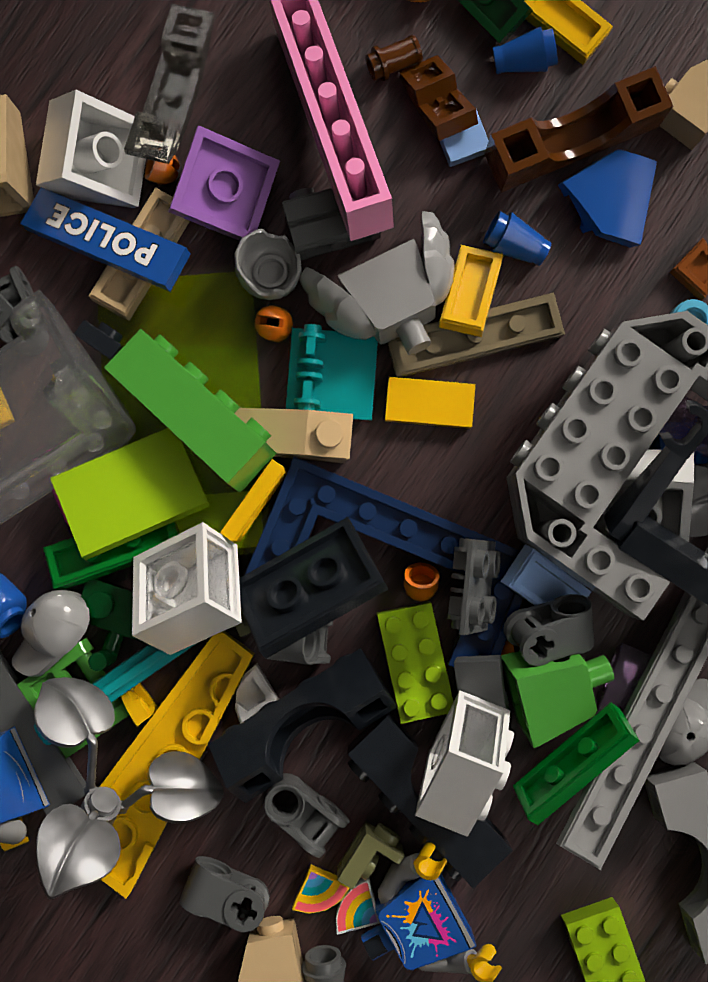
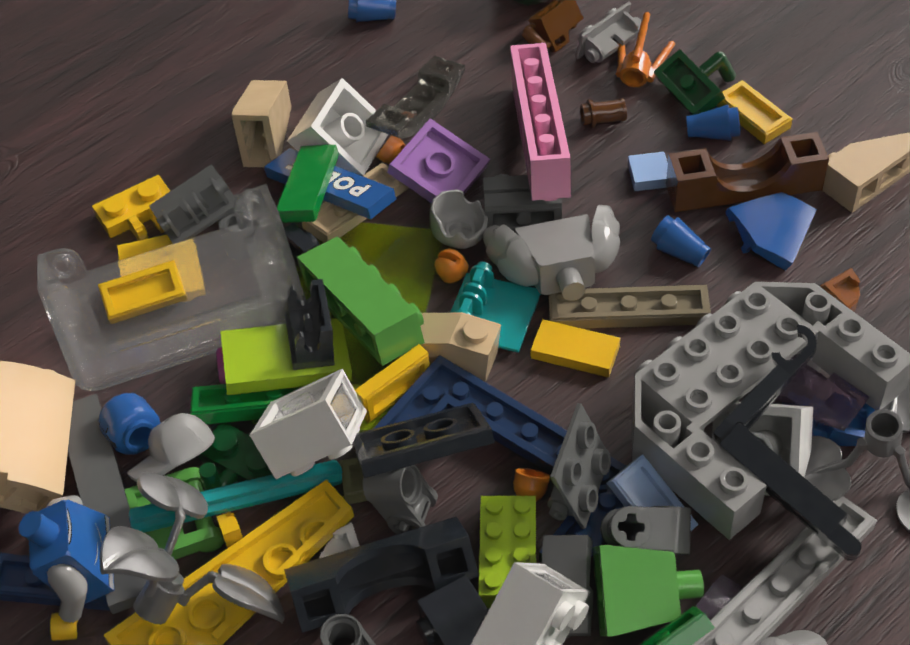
camera: 15 degrees right, 35 degrees down
reddish brown slope [399,55,478,141] -> none
yellow tile [439,245,503,337] -> none
none -> green tile [275,144,339,223]
none -> black hinge [284,279,335,370]

